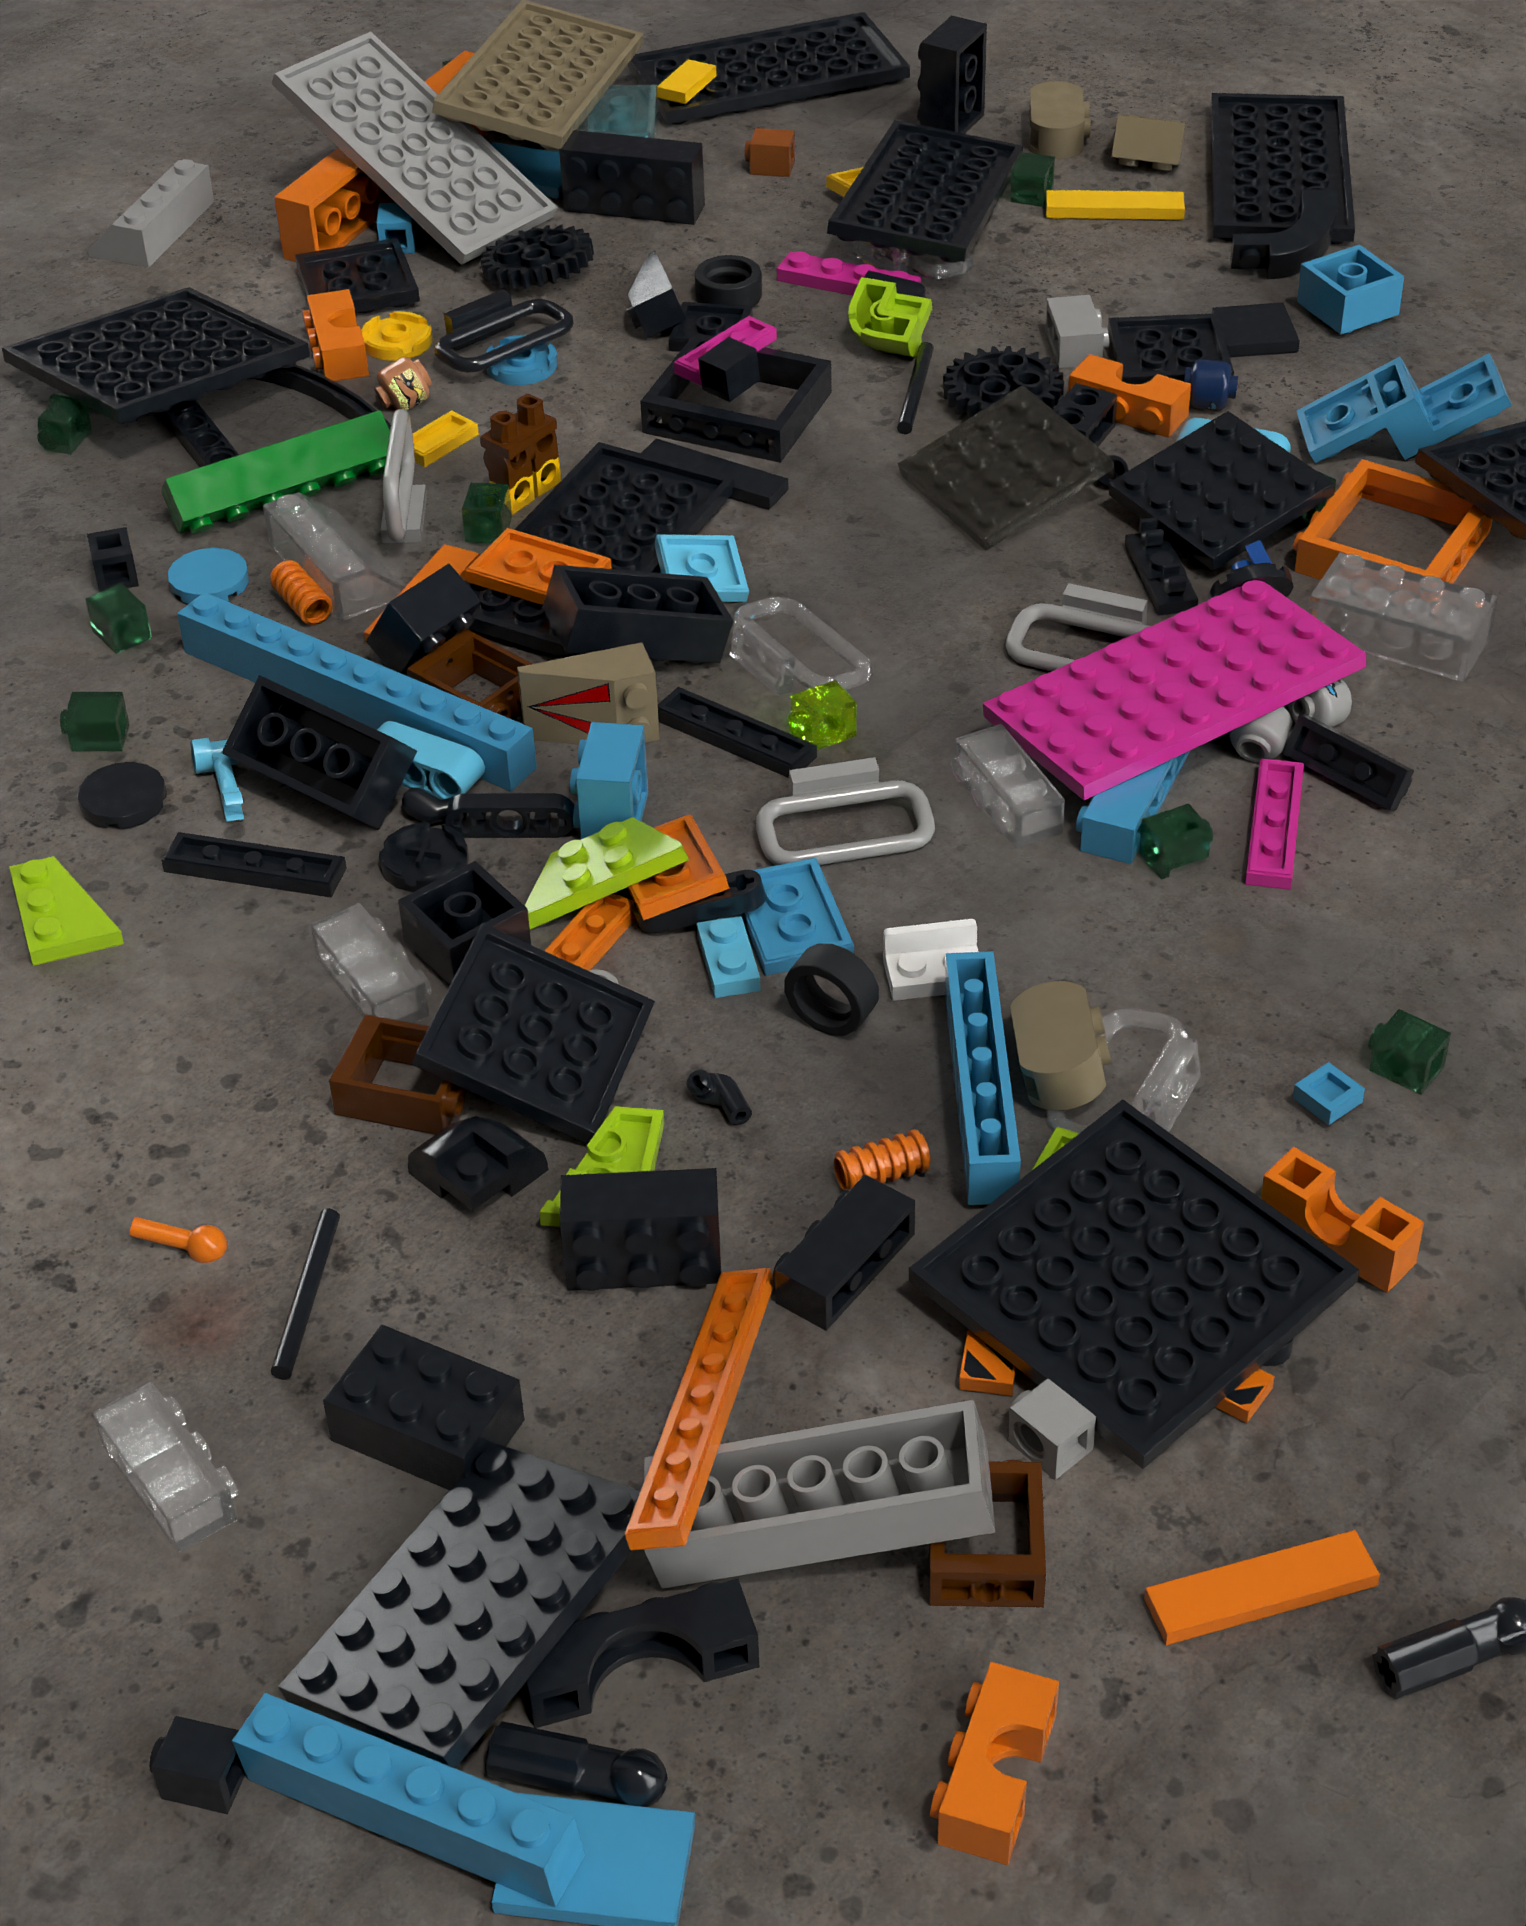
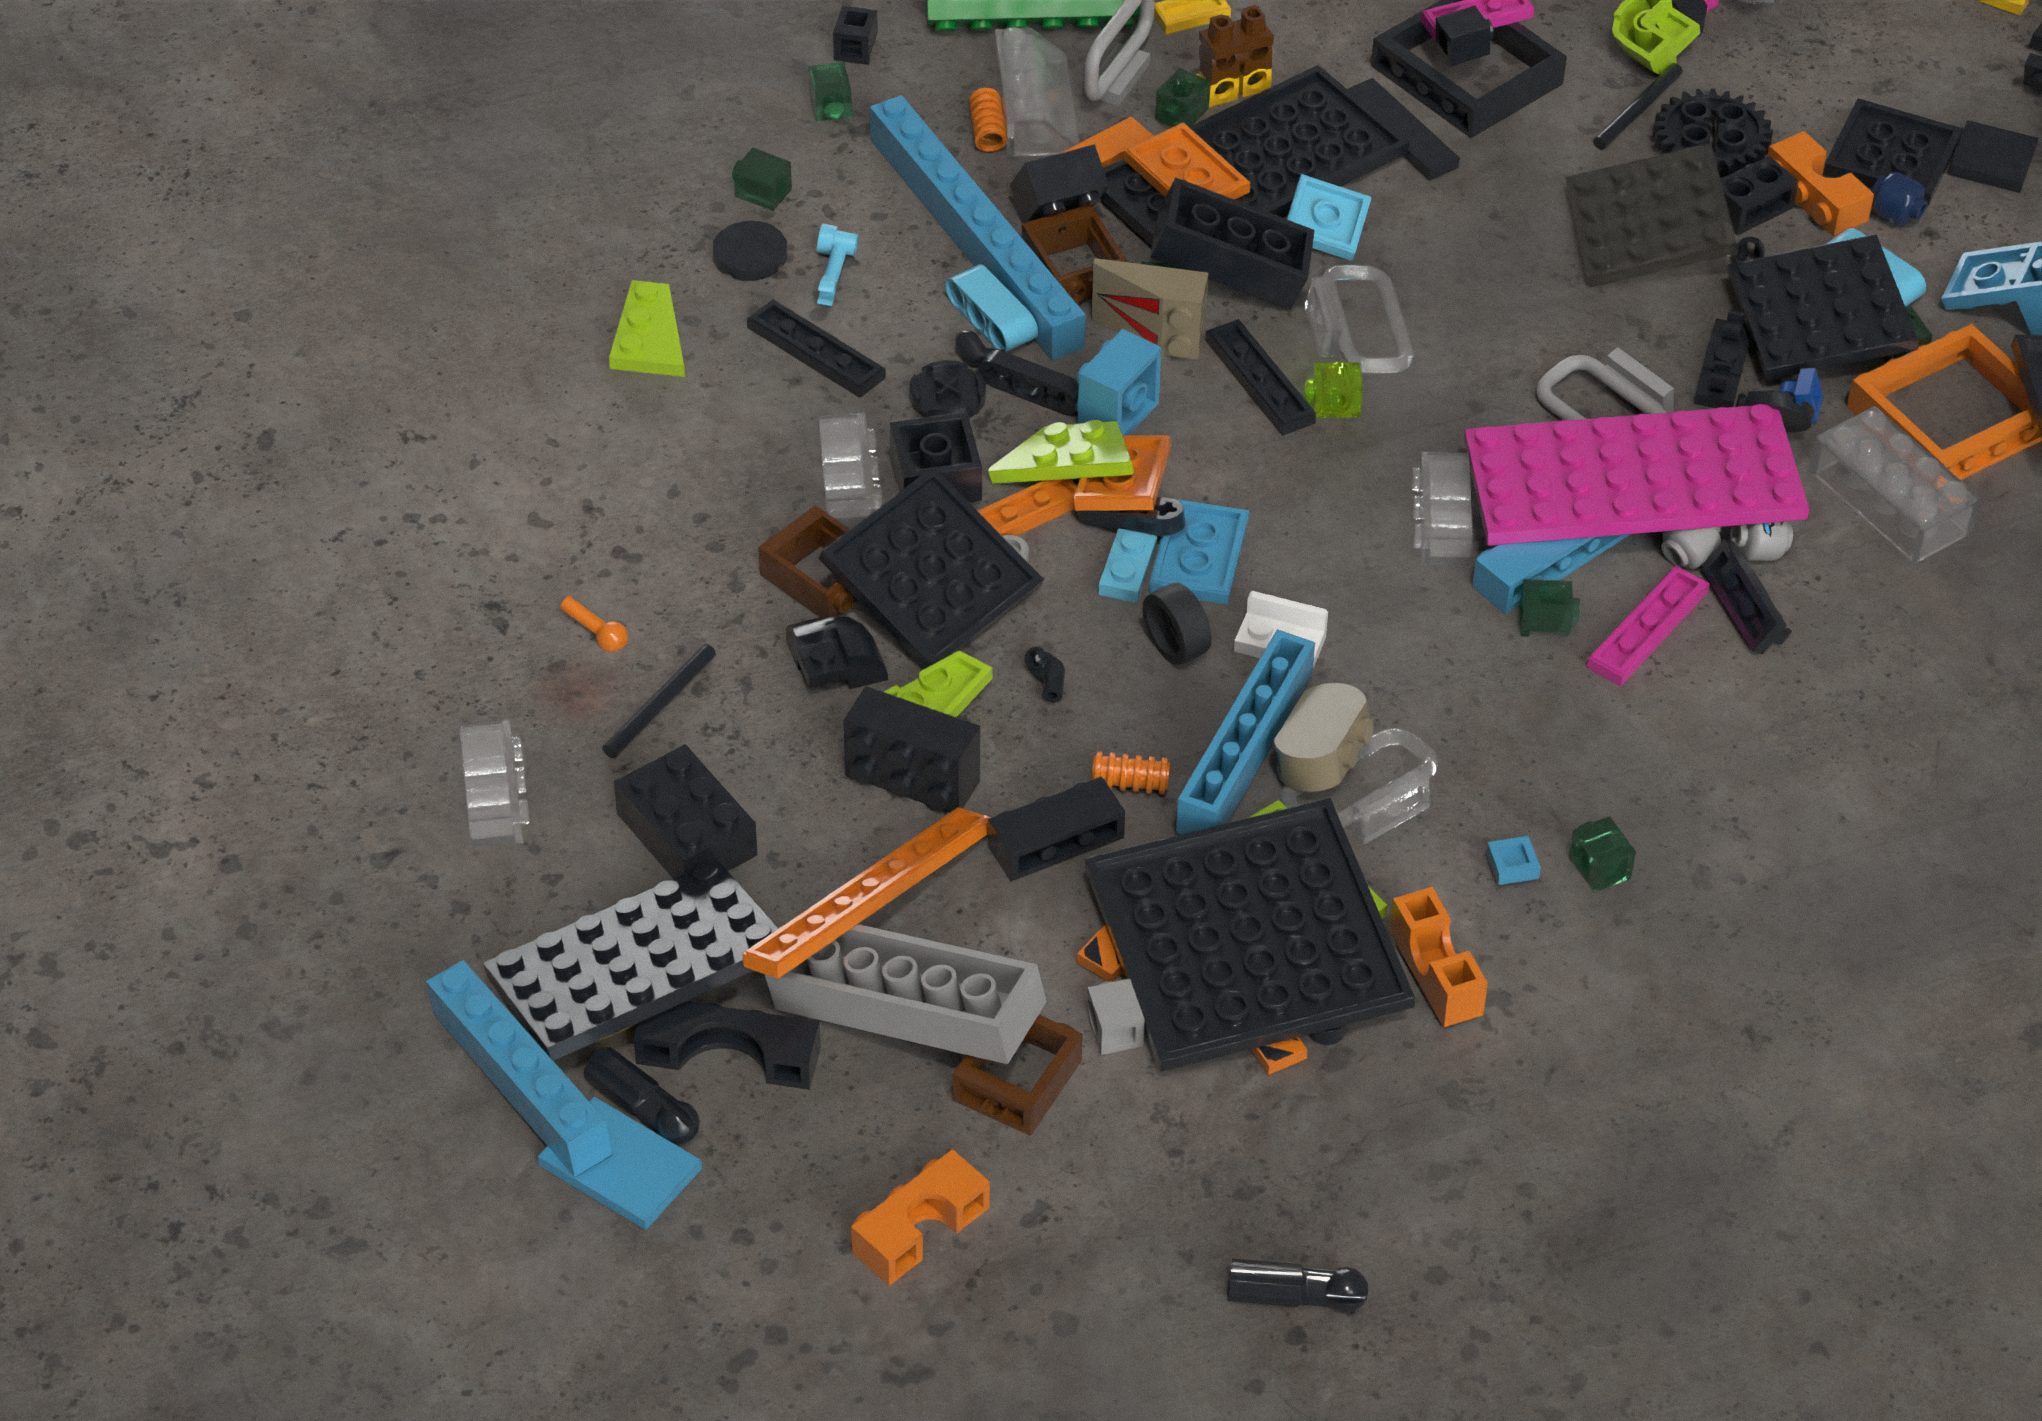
camera: 25 degrees right, 5 degrees up
black brick [149,1716,246,1815] -> none
dark azure tile [168,548,249,604] -> none
black brick [221,675,417,829] -> none
light grey bar [756,757,935,865] -> none
light grey brick [1045,295,1109,369] -> none
orange tile [1144,1530,1380,1645] -> none

